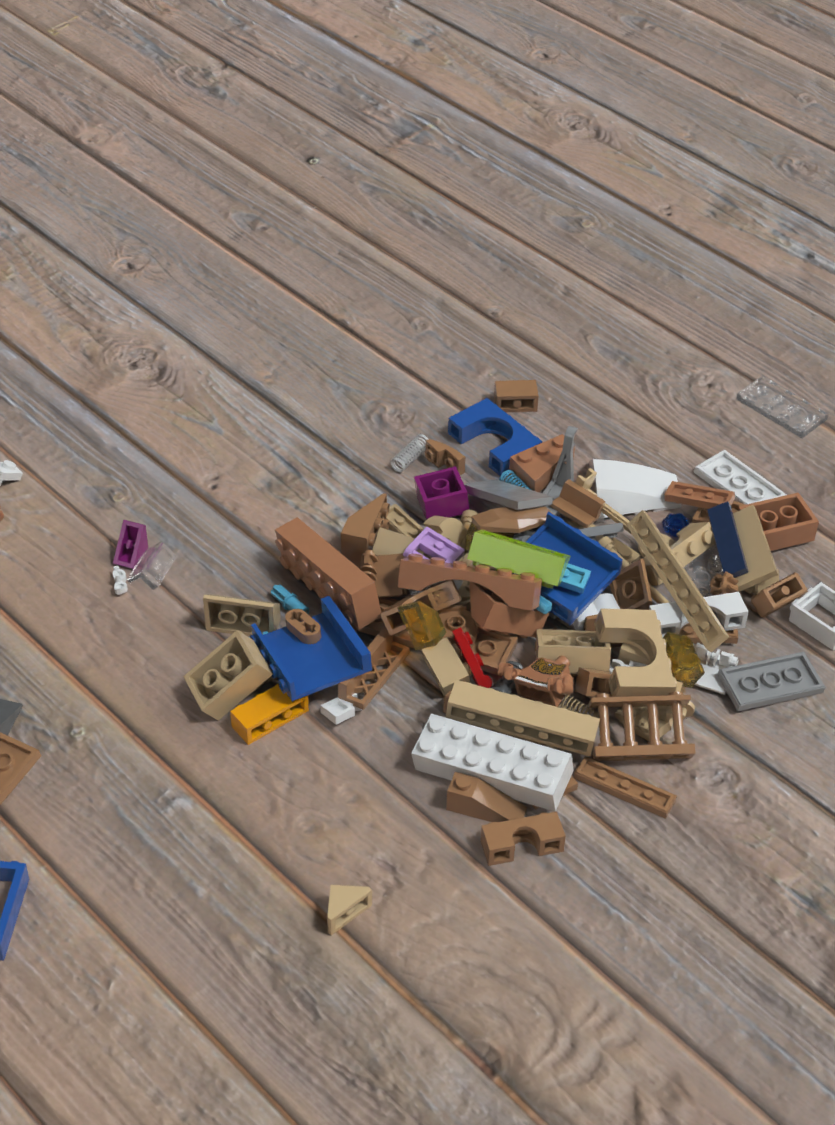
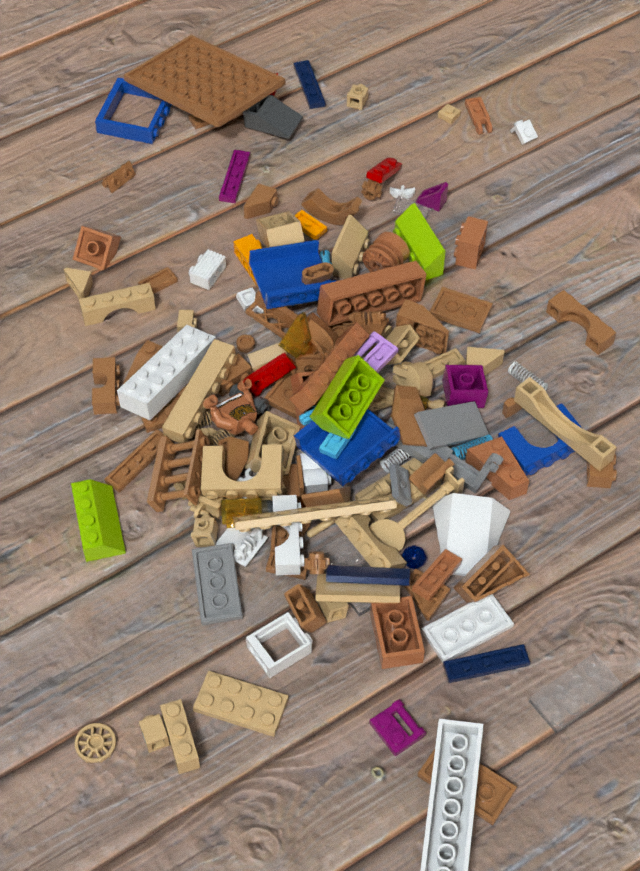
camera: 100 degrees right, 10 degrees up
none -> lime slope [71,479,126,562]
none -> nougat slope [72,226,121,270]
none -> tan arch [79,283,156,326]
none -> medium nougat hinge [102,161,136,193]
none -> medium nougat tile [138,267,178,294]
none -> tan brick [177,310,198,333]
none -> white brick [189,249,226,290]
none -> tan brick [191,515,219,547]
none -> magenta tile [219,150,250,203]
none -> medium nougat tile [236,334,255,353]
none -> medium nougat slope [244,183,279,219]
none -> light orange plate [294,210,327,240]
none -> medium nougat arch [301,188,362,225]
none -> medium nougat gear [361,179,383,200]
none -> nougat wheel [363,231,410,272]
none -> red plate [366,157,402,183]
none -> lime slope [393,203,446,281]
none -> medium nougat plate [429,287,493,333]
none -> dark blue tile [443,644,530,683]
none -> medium nougat wedge [453,545,530,603]
none -> nougat brick [454,216,488,270]
none -> tan slope [465,347,504,376]
none -> tan arch [514,377,617,471]
none -> medium nougat arch [546,290,616,355]

